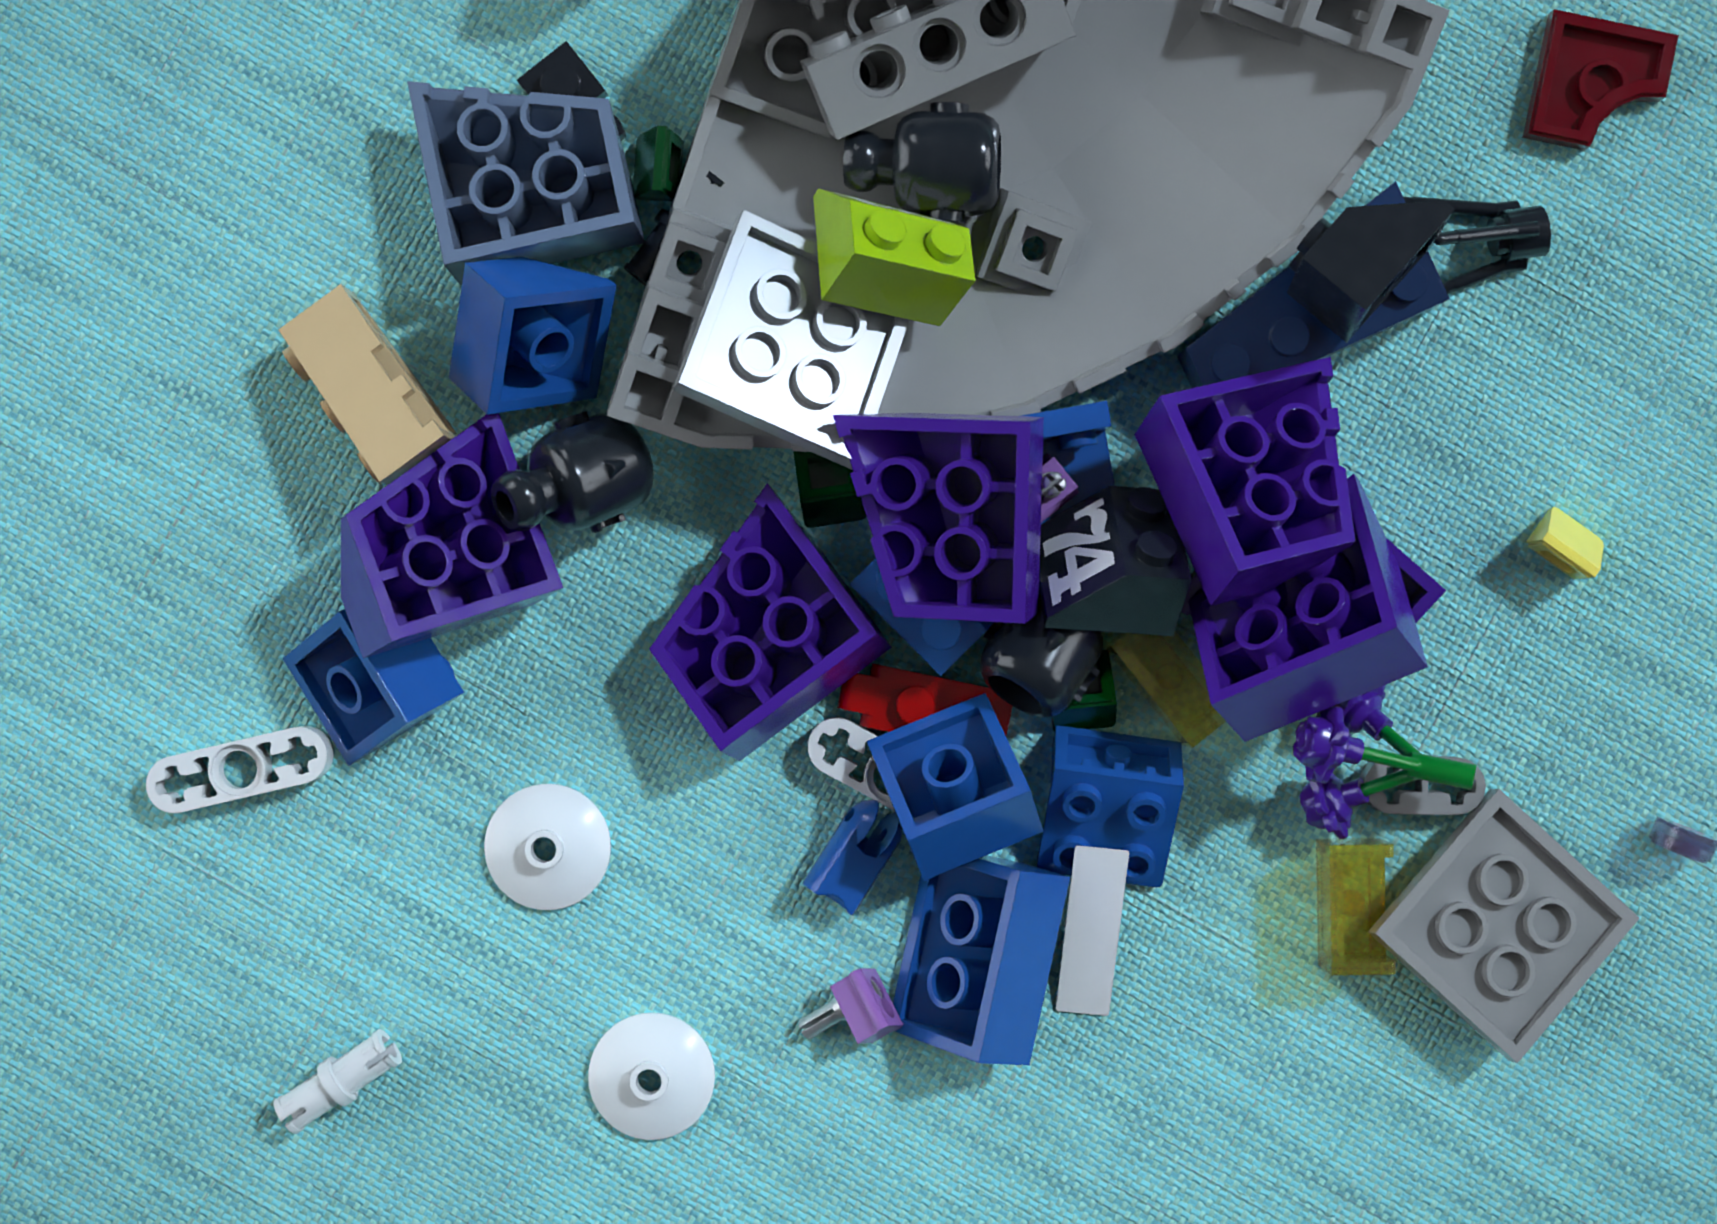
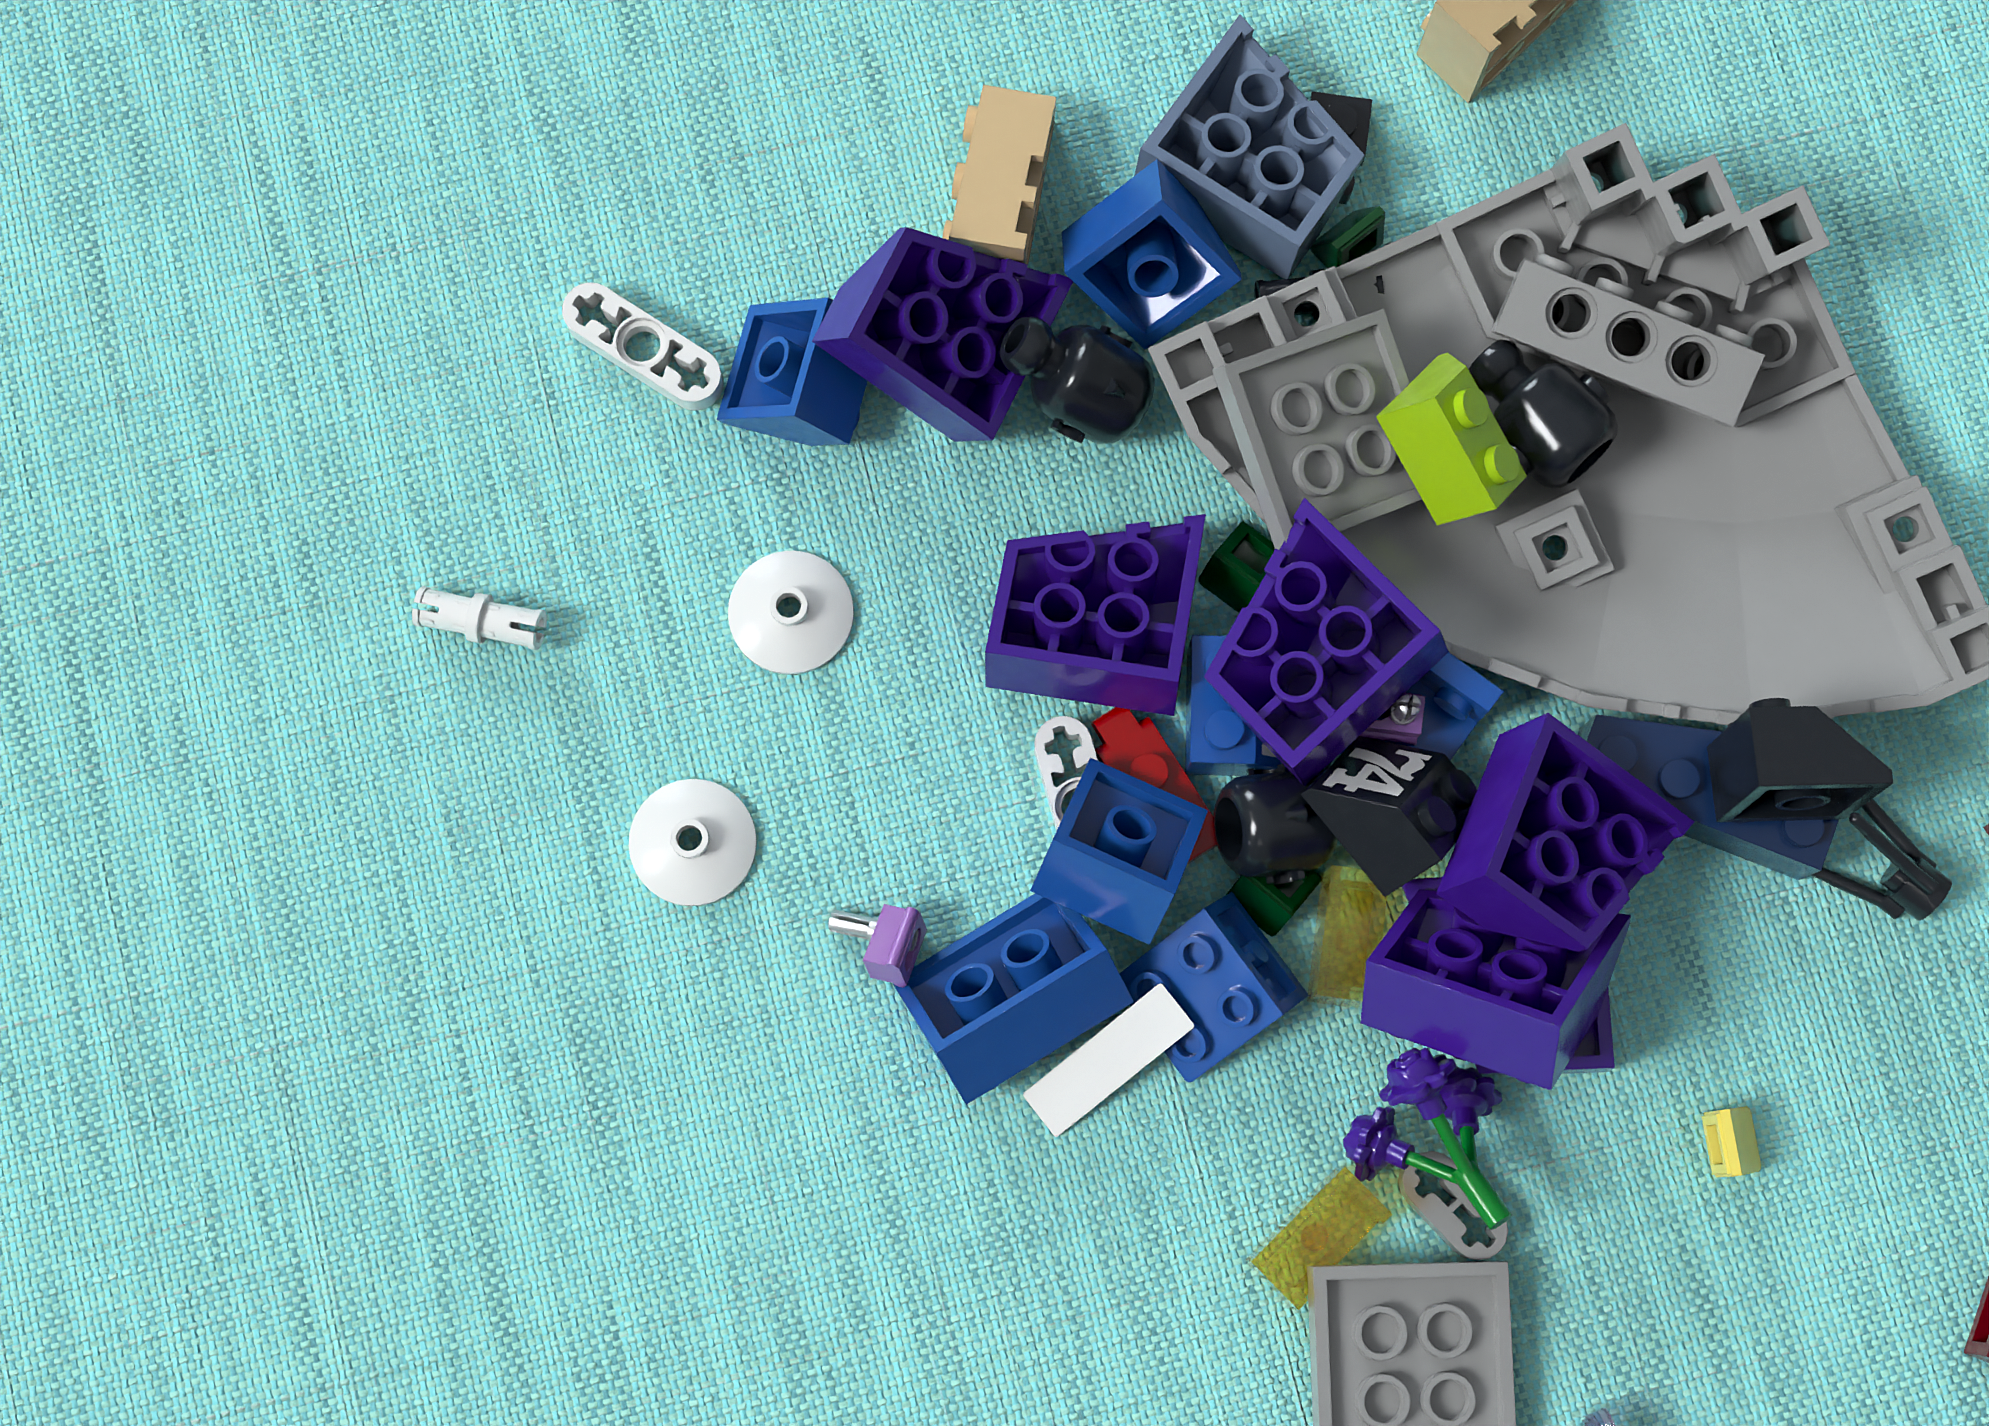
camera: 45 degrees right, 10 degrees down
blue piece [802,799,902,915] -> none

